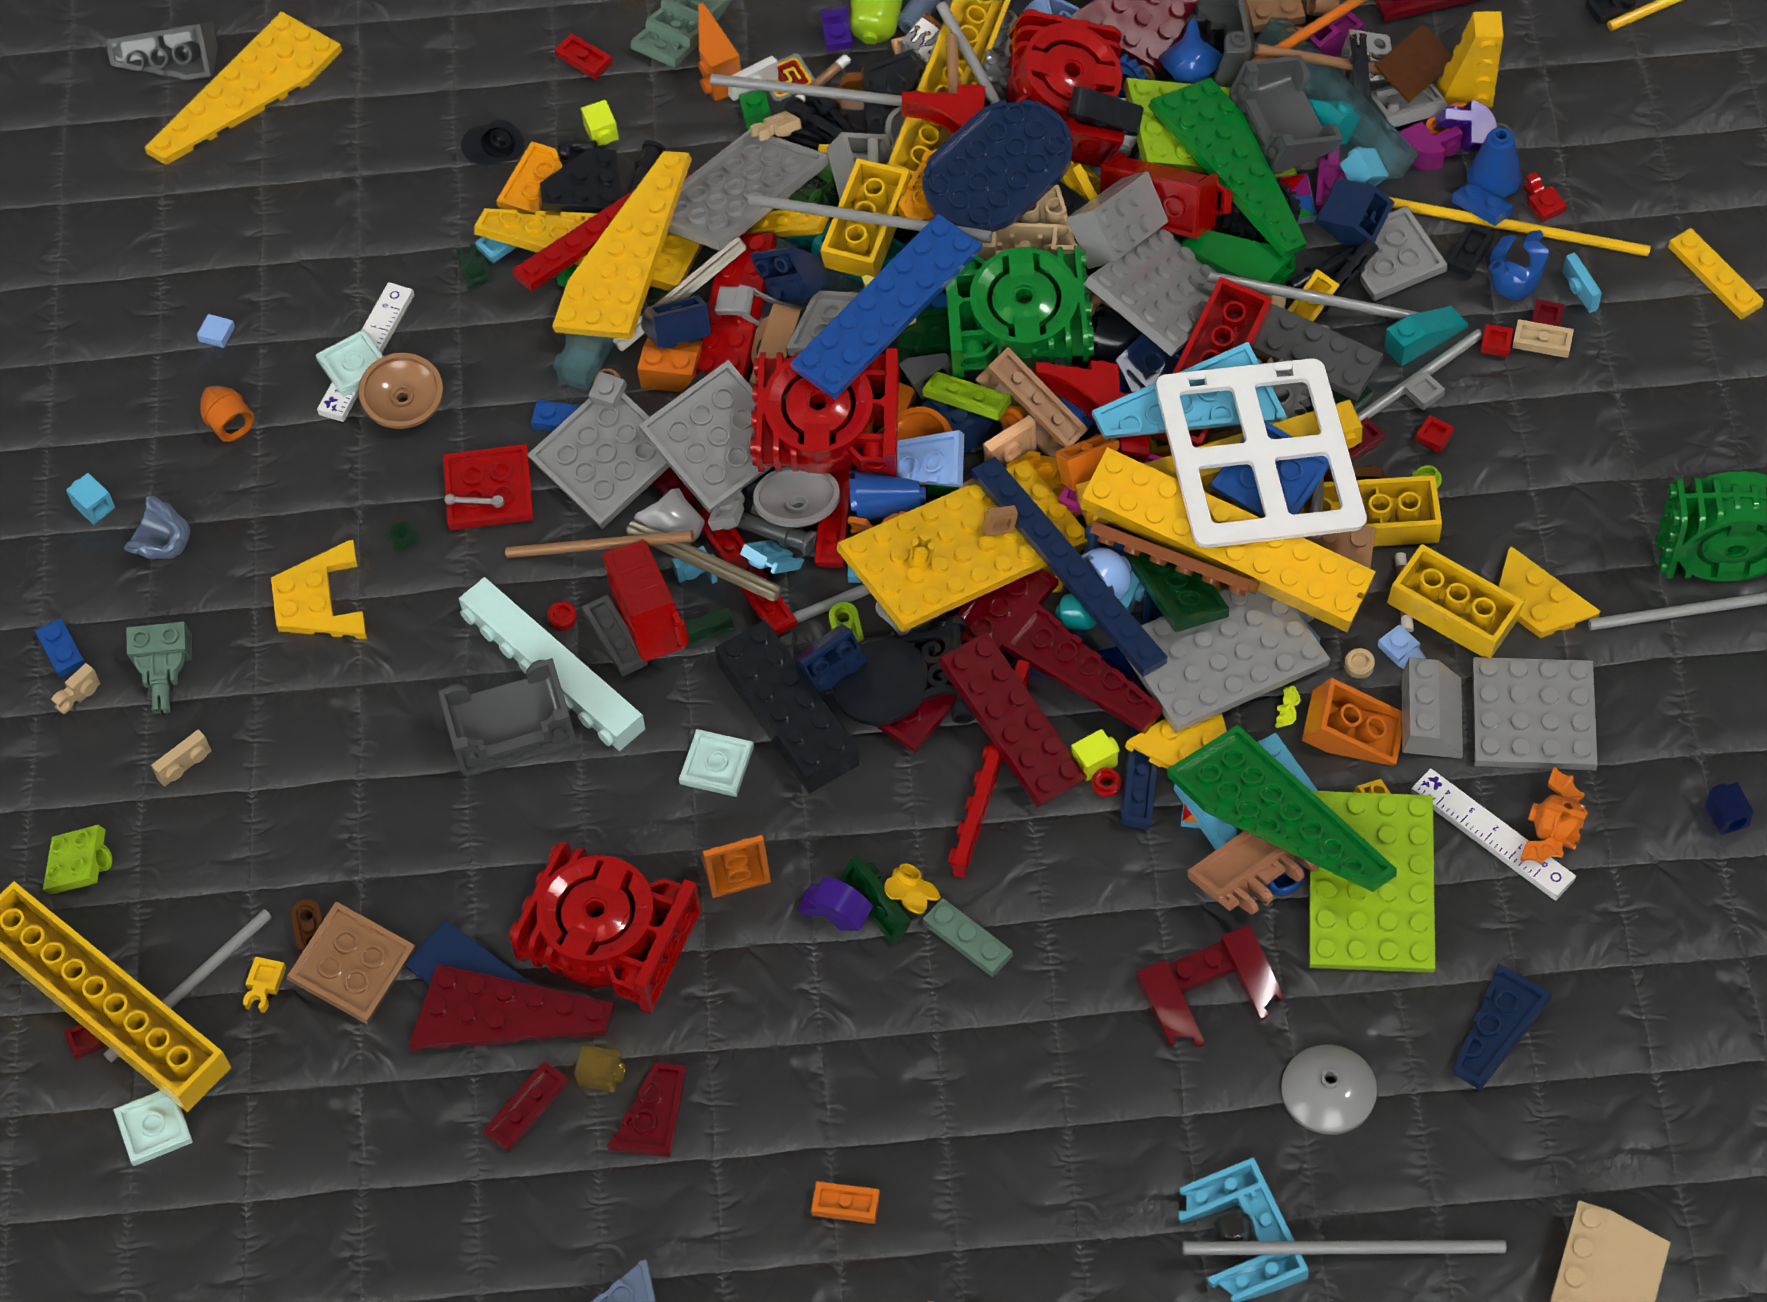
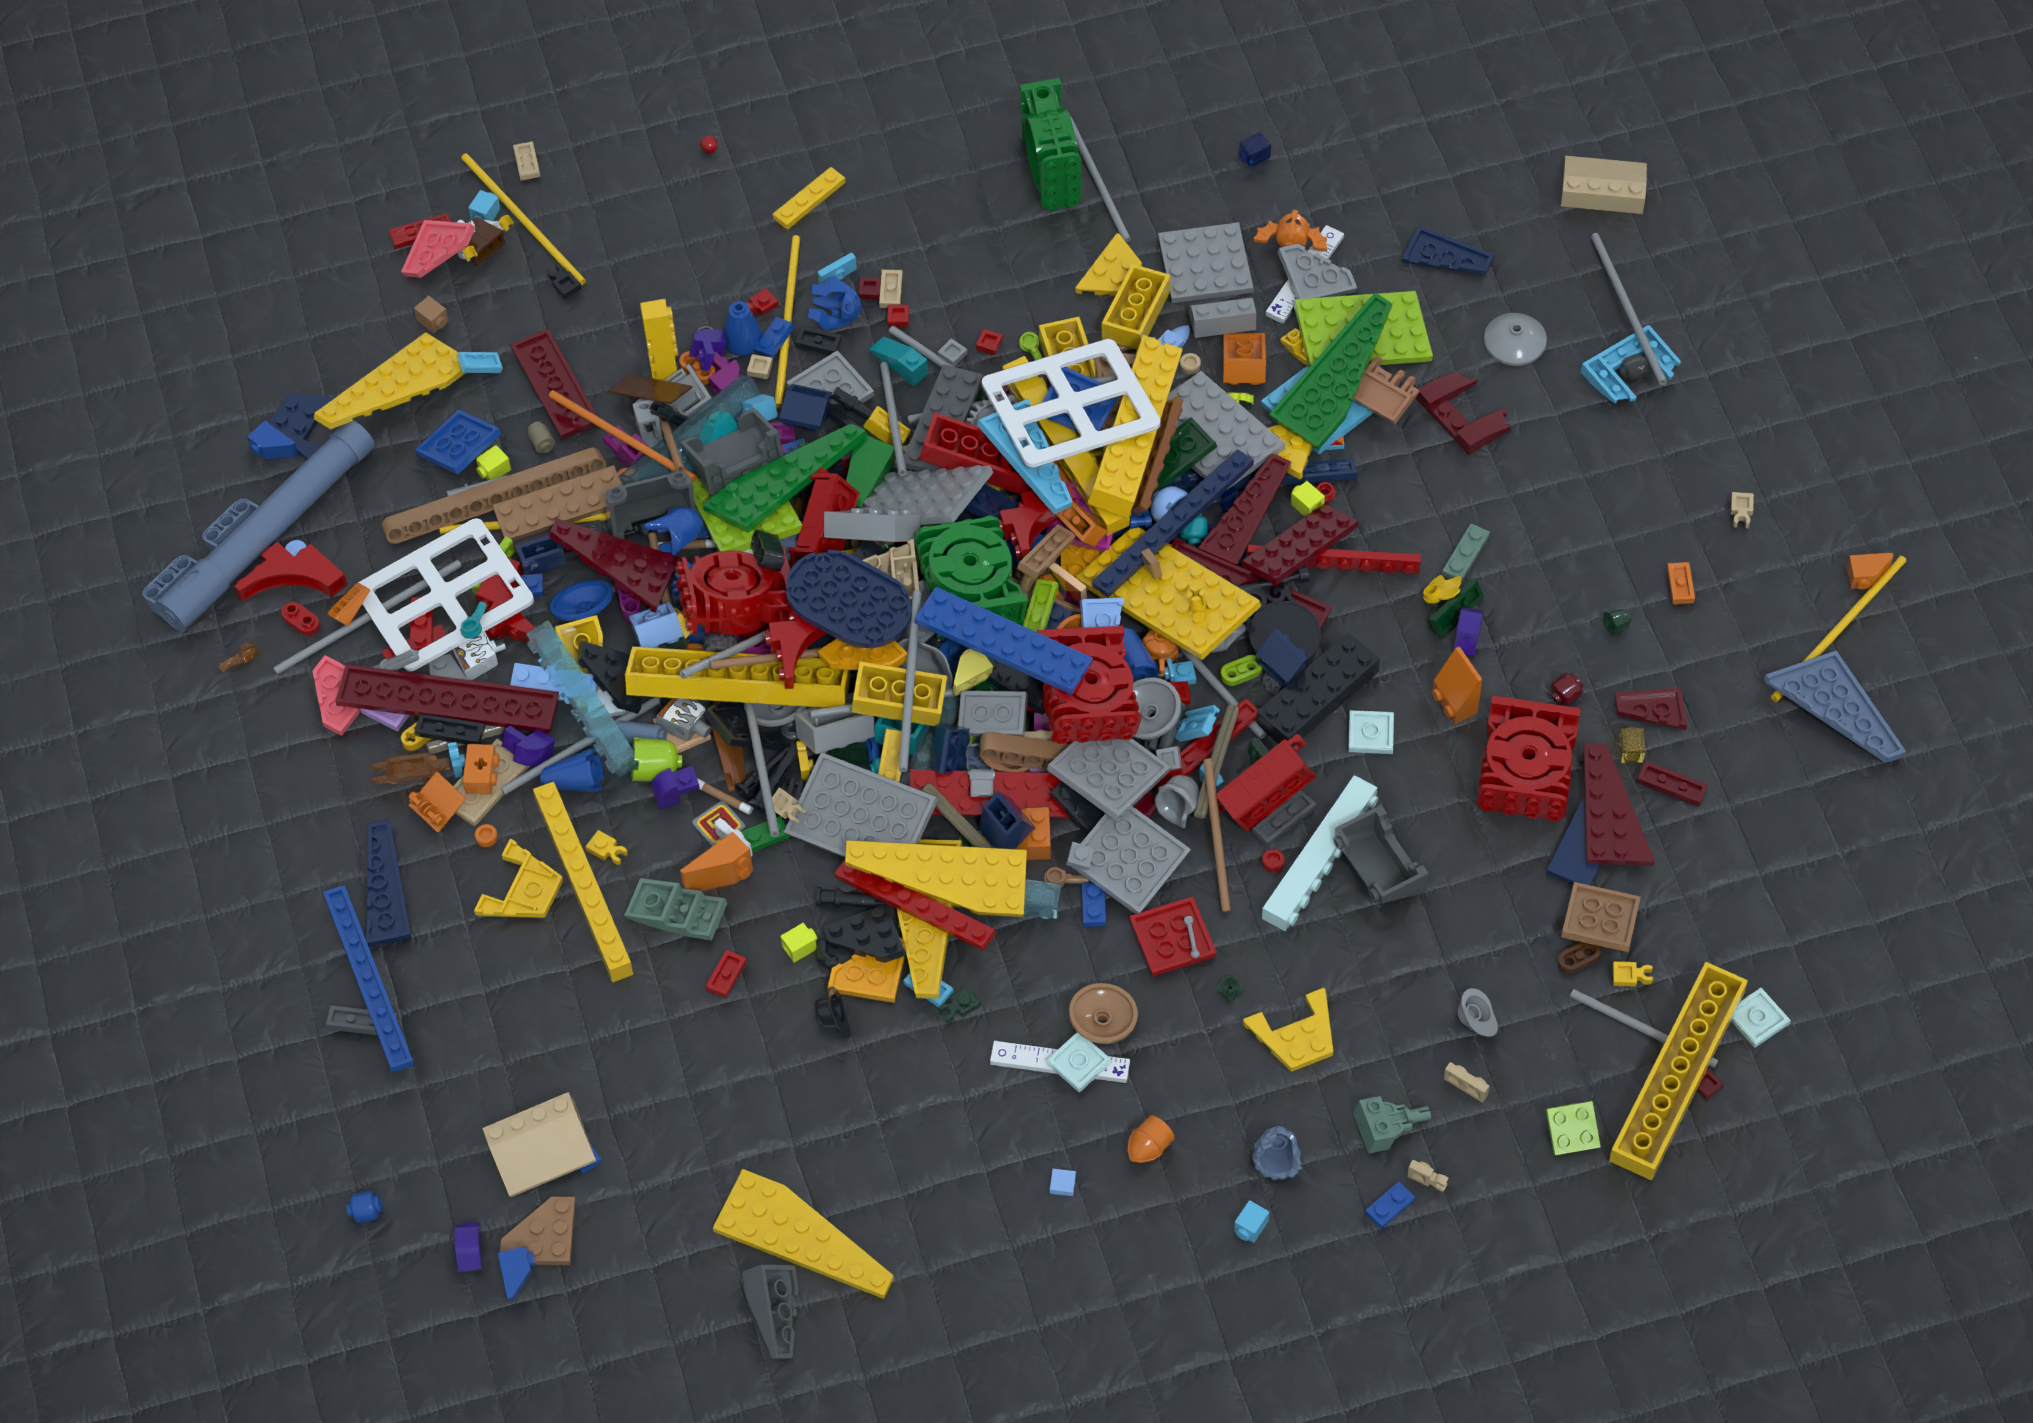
camera: 105 degrees left, 0 degrees up
none -> tan plate [747,354,773,379]
none -> light grey plate [1277,244,1357,299]
none -> light grey piece [1457,988,1498,1037]
none -> dark red head [1550,673,1584,705]
none -> clear green hat [1603,609,1631,635]

